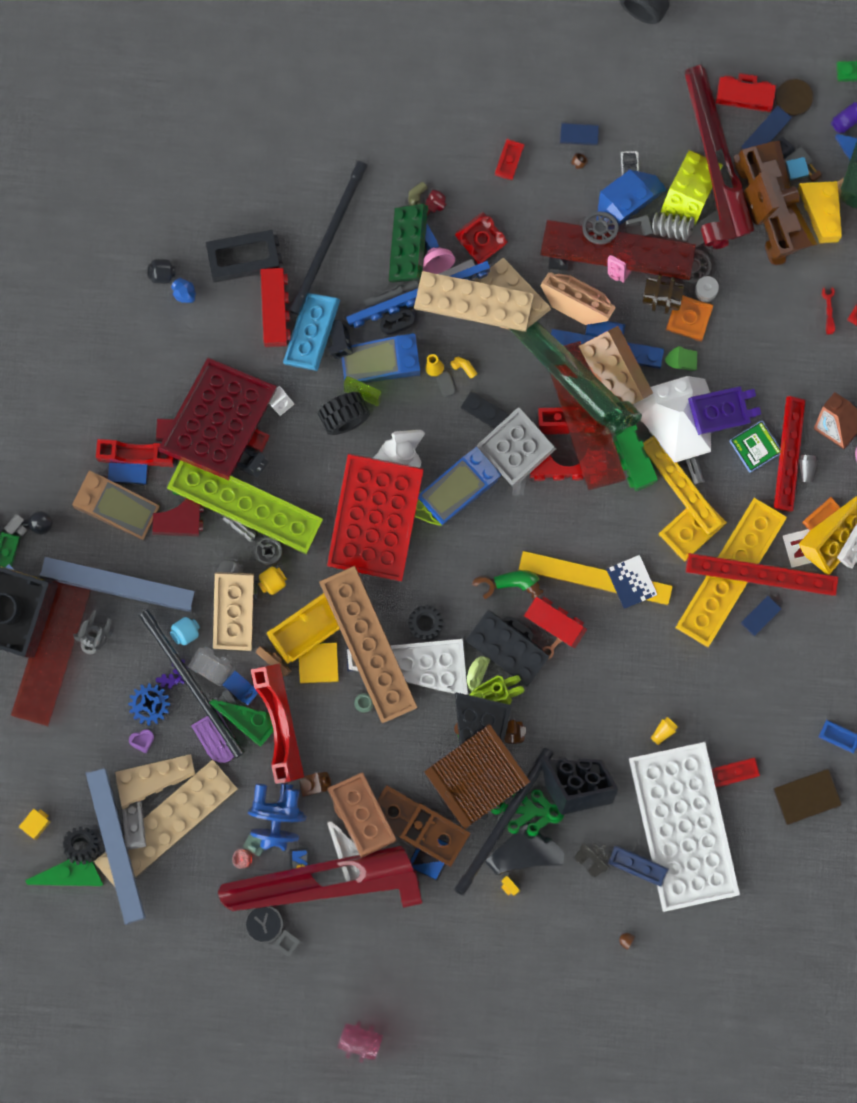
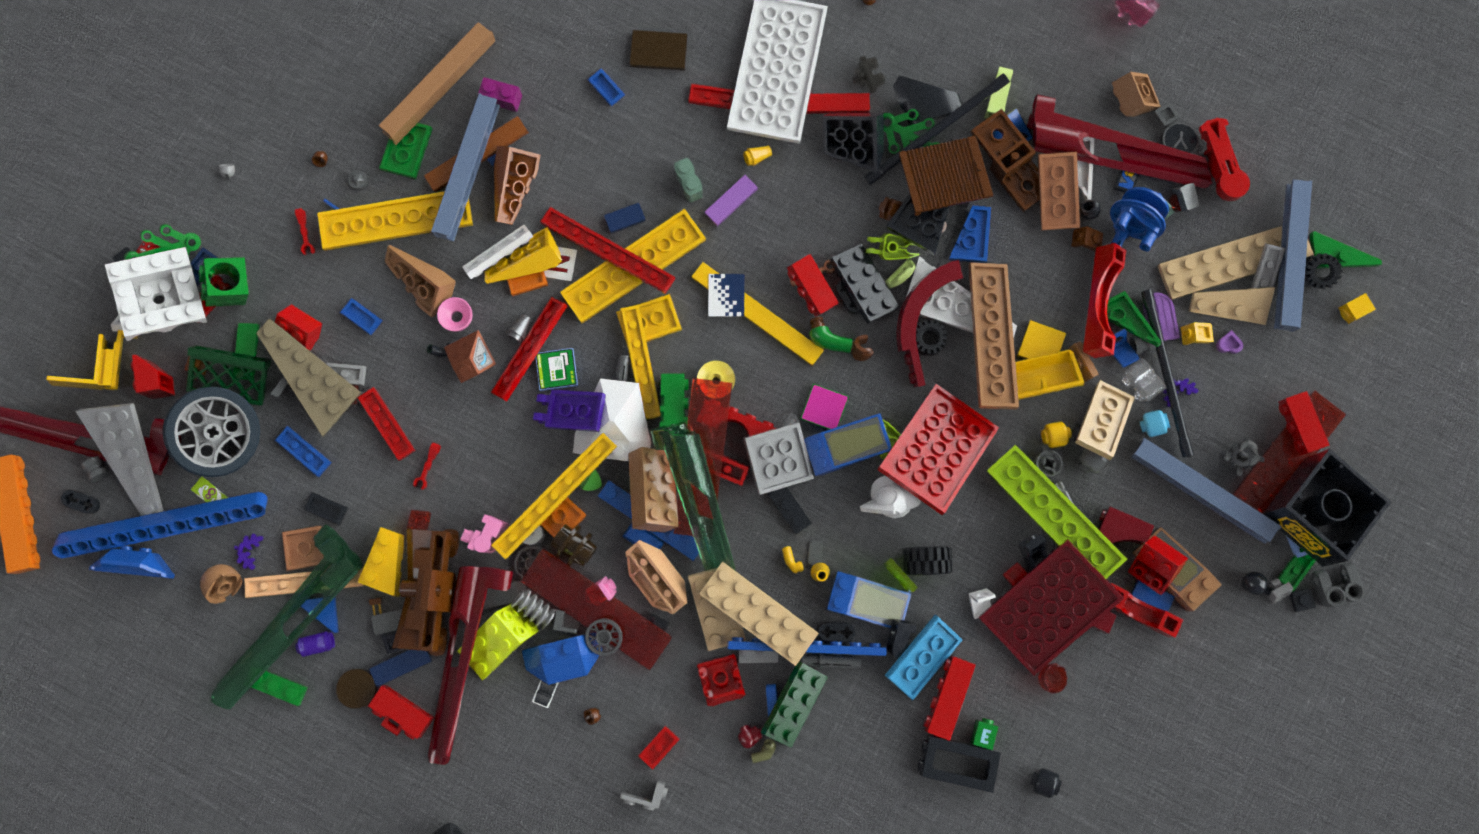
camera: 155 degrees left, 0 degrees up
blue gear [128,683,171,726] -> none
blue rock [171,278,196,303] -> none
black piece [289,161,367,315] -> none
sand green plate [354,693,374,713] -> none
bright pink piece [423,247,455,274] -> none
yellow plate [501,876,520,896] -> none
dark blue tile [560,123,599,145] -> none
dark blue tile [608,845,669,887] -> none
dark azure tile [786,157,809,181] -> none
none -> clear red tile [407,510,431,530]
none -> bright pink hips [460,514,510,553]
none -> yellow plate [491,433,618,559]
none -> light grey bracket [620,781,668,811]
none -> sand green brick [674,158,703,203]
none -> light yellow dish [697,361,735,399]
none -> medium lavender tile [705,175,758,227]
none -> dark pink tile [800,383,849,430]
none -> red tile [806,93,870,114]
none -> dark red arch [896,260,963,387]
none -> blue wing [948,205,991,263]
none -> green brick [970,718,998,750]
none -> yellowish green leg [984,66,1013,118]
none -> clear red hair [1038,663,1068,694]
none -> black piece [1080,200,1101,220]
none -> medium nougat slope [1112,72,1161,117]
none -> red slope [1128,535,1188,595]
none -> dark grey tile [1171,183,1200,211]
none -> yellow bracket [1181,322,1214,345]
none -> red piece [1199,117,1250,201]
none -> red brick [1278,391,1330,456]

